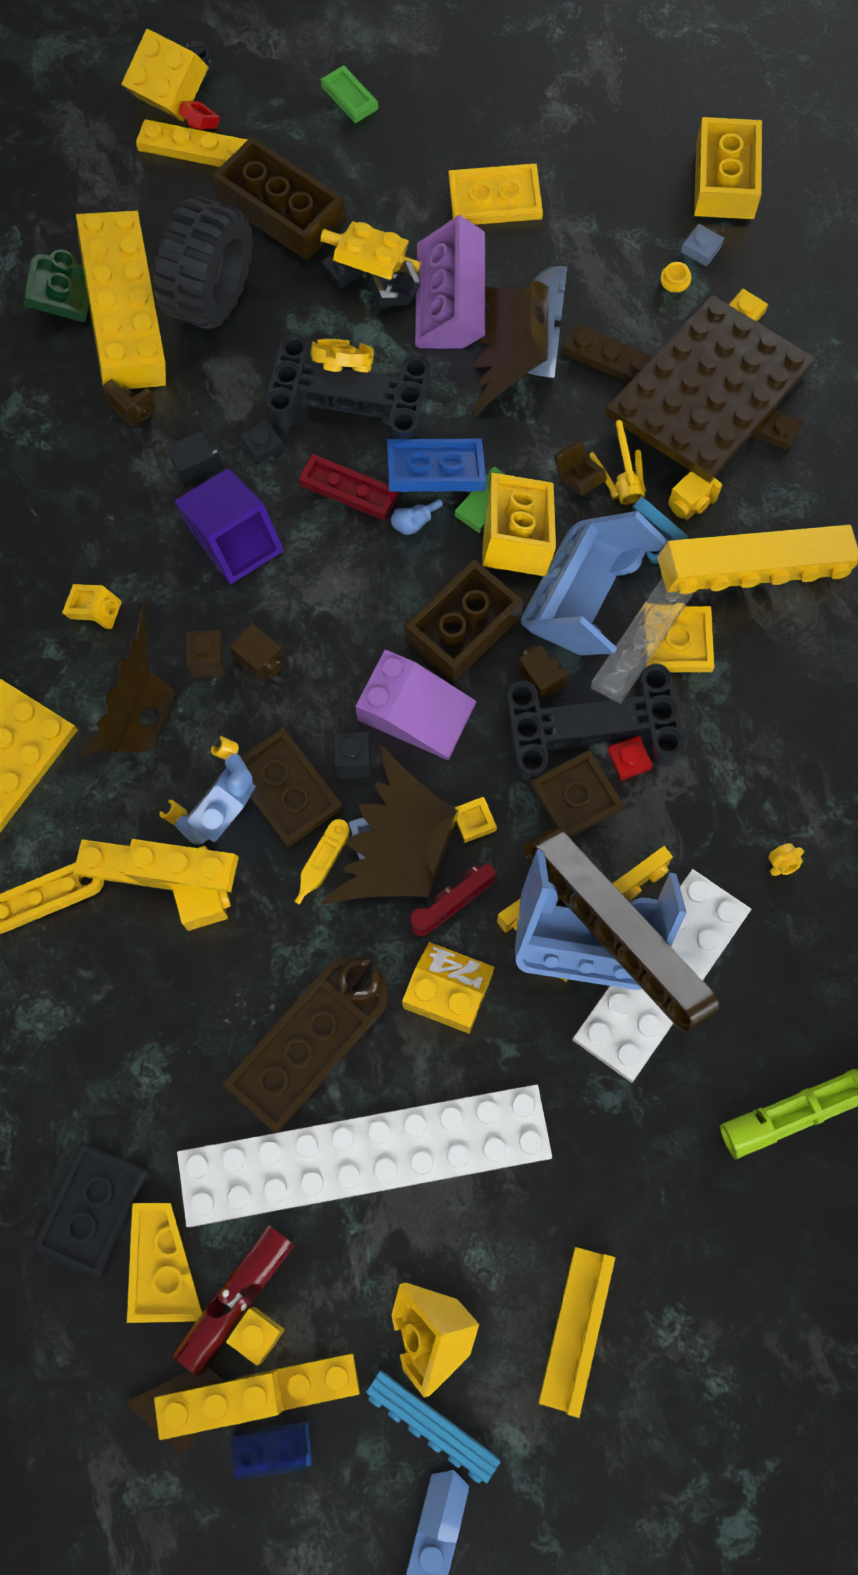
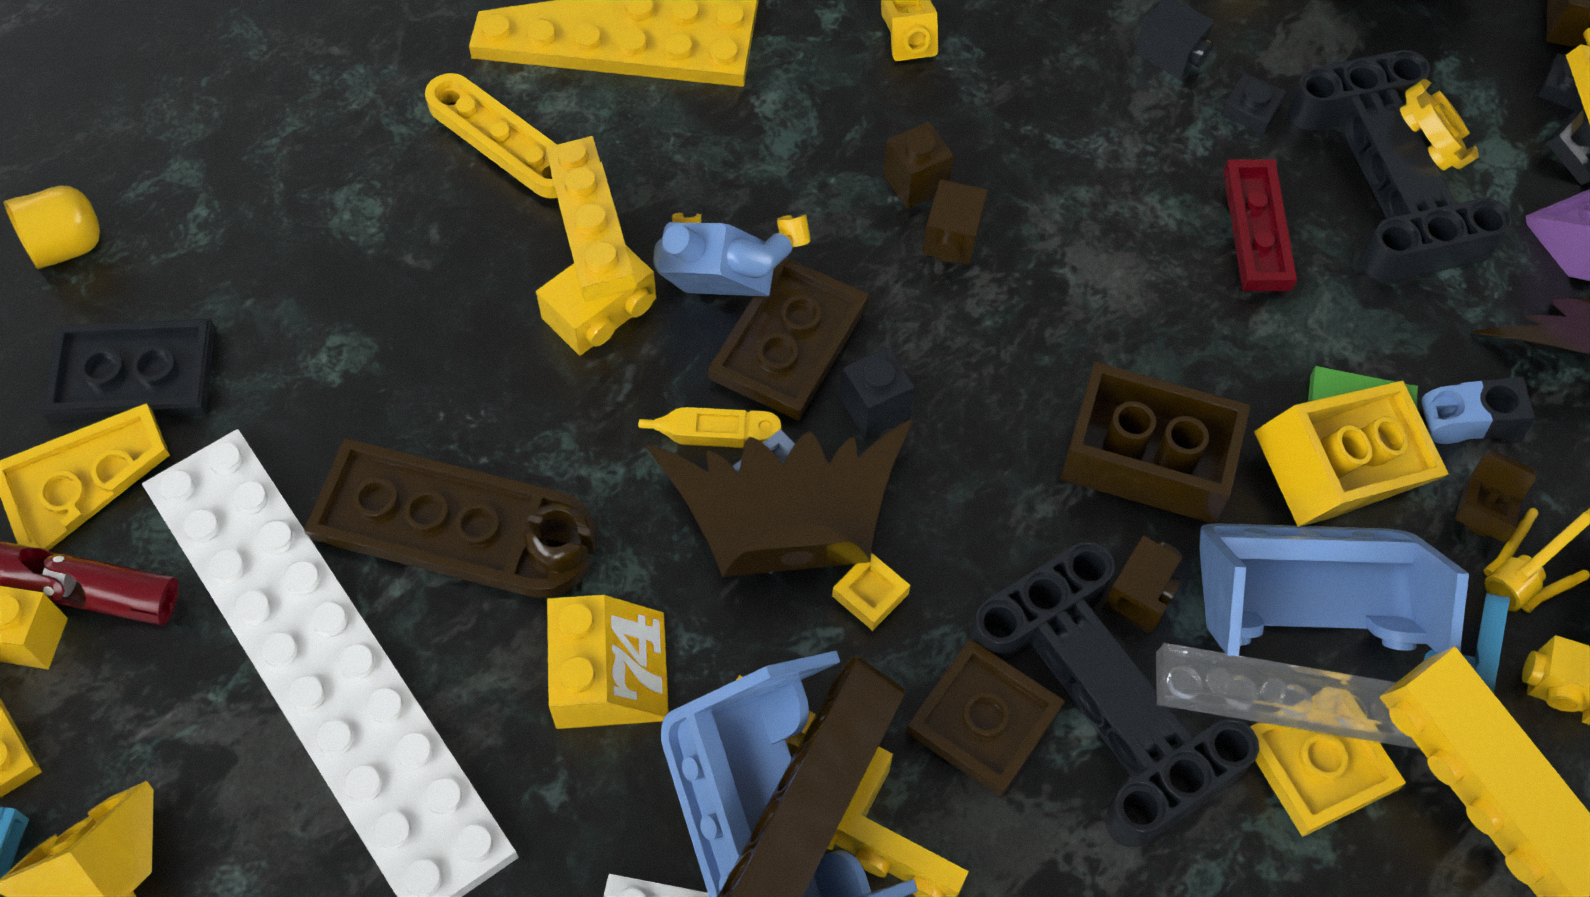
camera: 60 degrees right, 10 degrees down
dark brown piece [80,599,176,758] -> none
dark purple slope [174,468,284,584] -> none
medium lavender slope [355,649,476,760] -> none
blue plate [387,439,486,492] -> none
medium blue piece [391,499,443,535] -> none
dark red plate [411,862,497,936] -> none
red plate [607,736,653,781] -> none
none -> leg [1421,377,1535,444]

